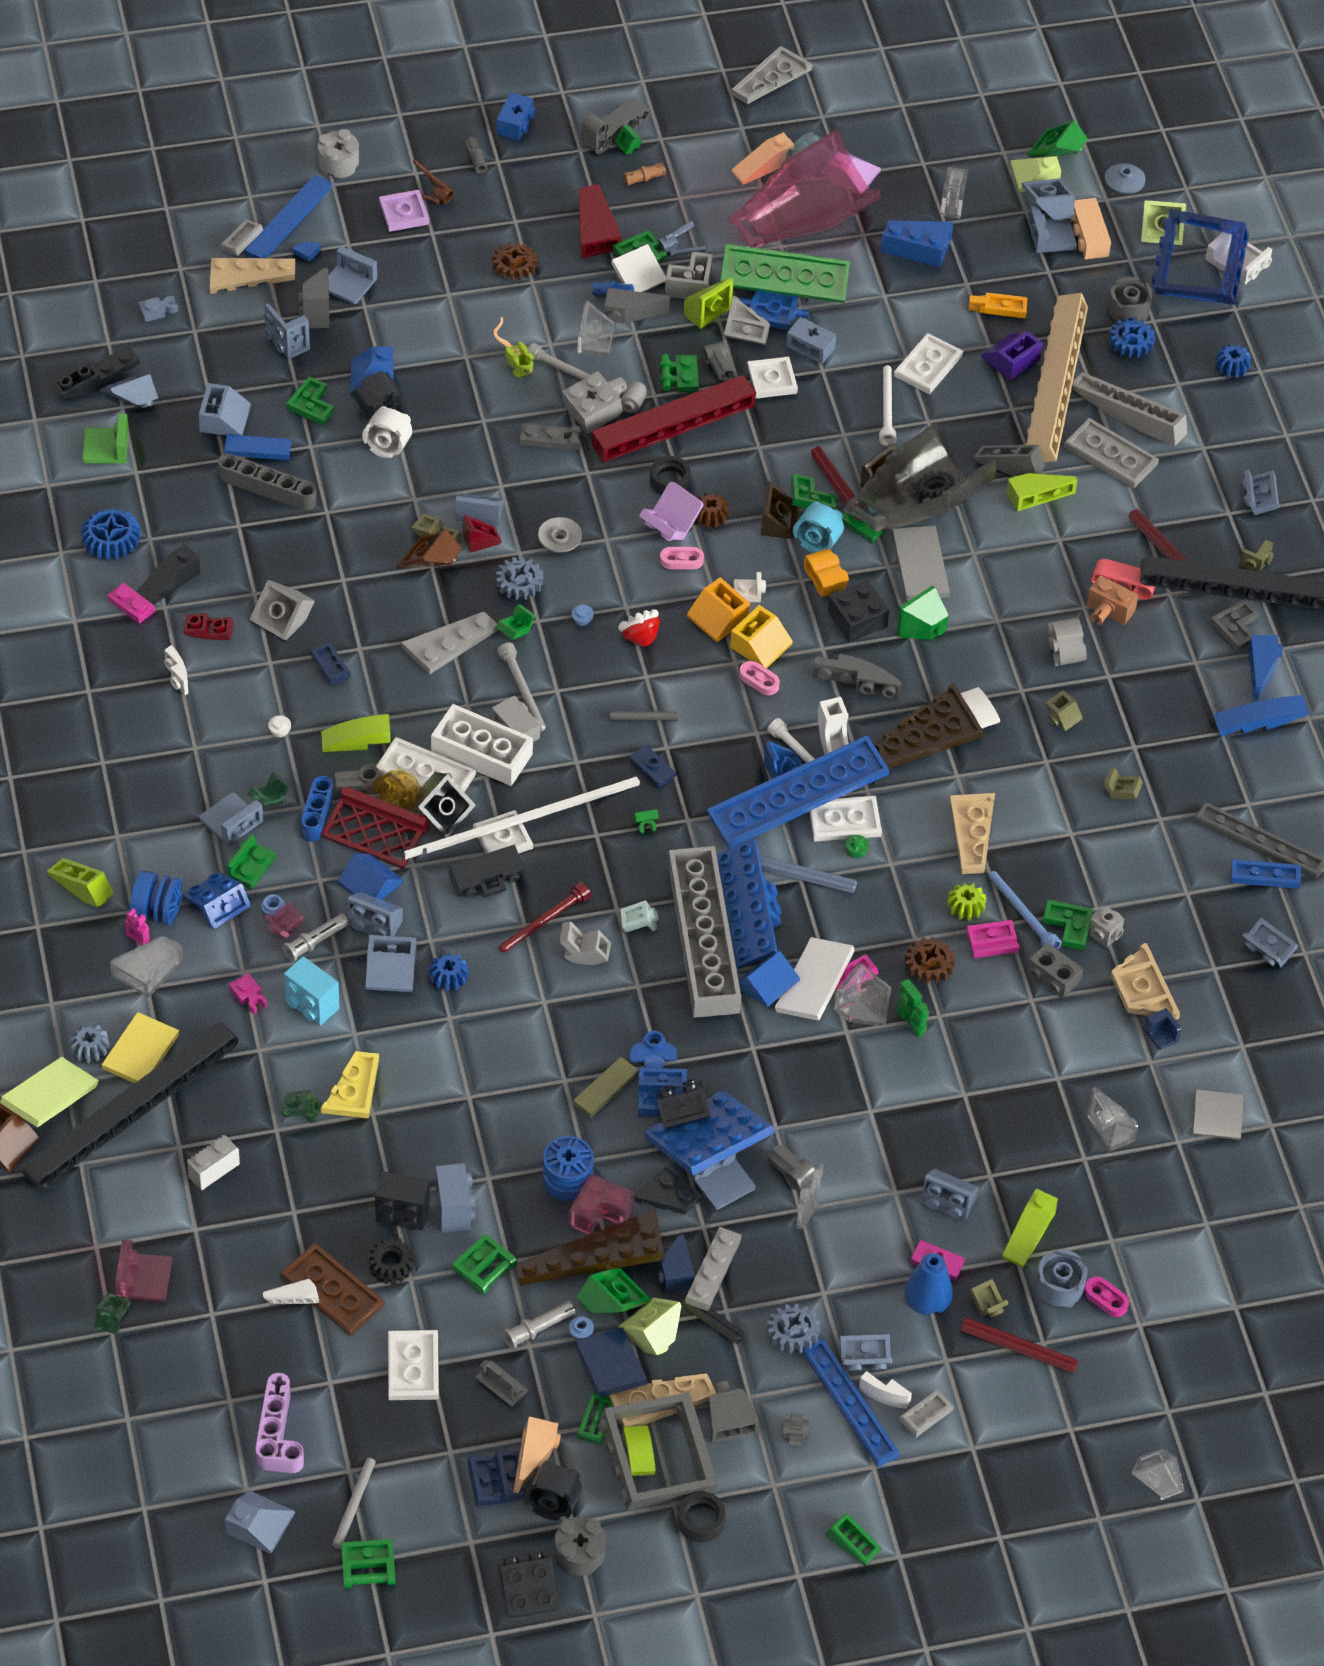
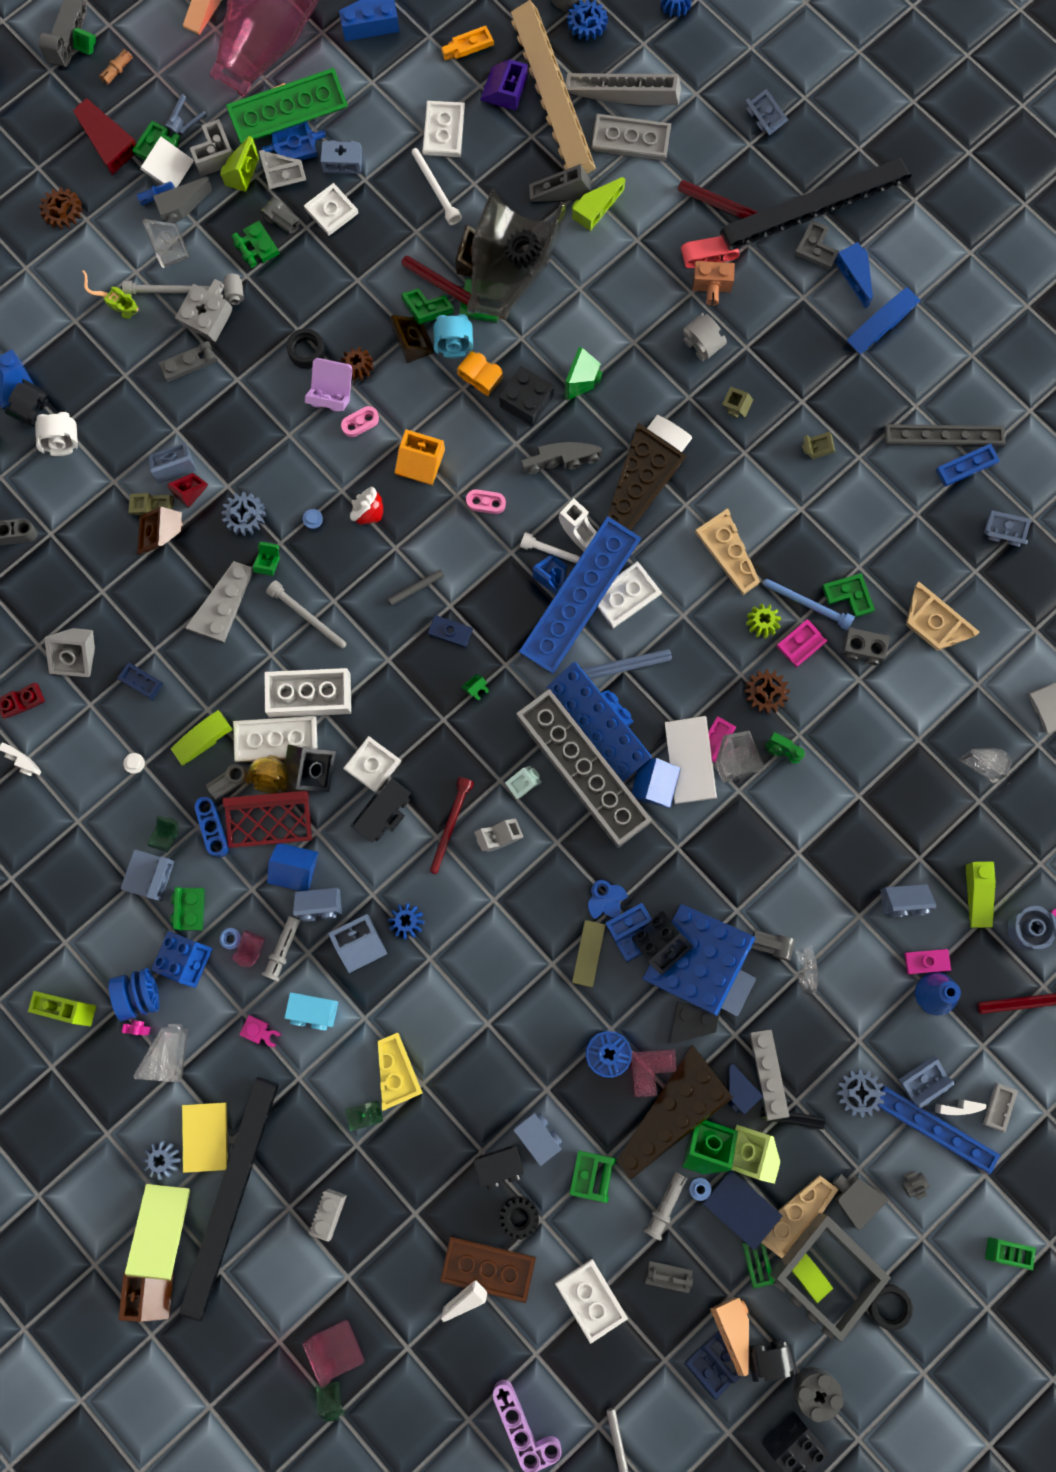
camera: 25 degrees left, 25 degrees up
white piece [404,777,640,859] -> none
light grey brick [492,696,541,742] -> none
light grey dish [538,517,582,552] -> none
dark red brick [592,375,756,463] -> none
yellow slope [730,605,793,669] -> none
white bracket [734,572,766,602] -> none
green tile [845,835,869,858] -> none
light grey tile [892,526,950,601] -> none
olive bracket [969,1279,1009,1318] -> none
light grey brick [1089,906,1124,948] -> none
dark blue panel [1144,1008,1181,1050] -> none
olive bracket [1240,540,1274,572] -> none

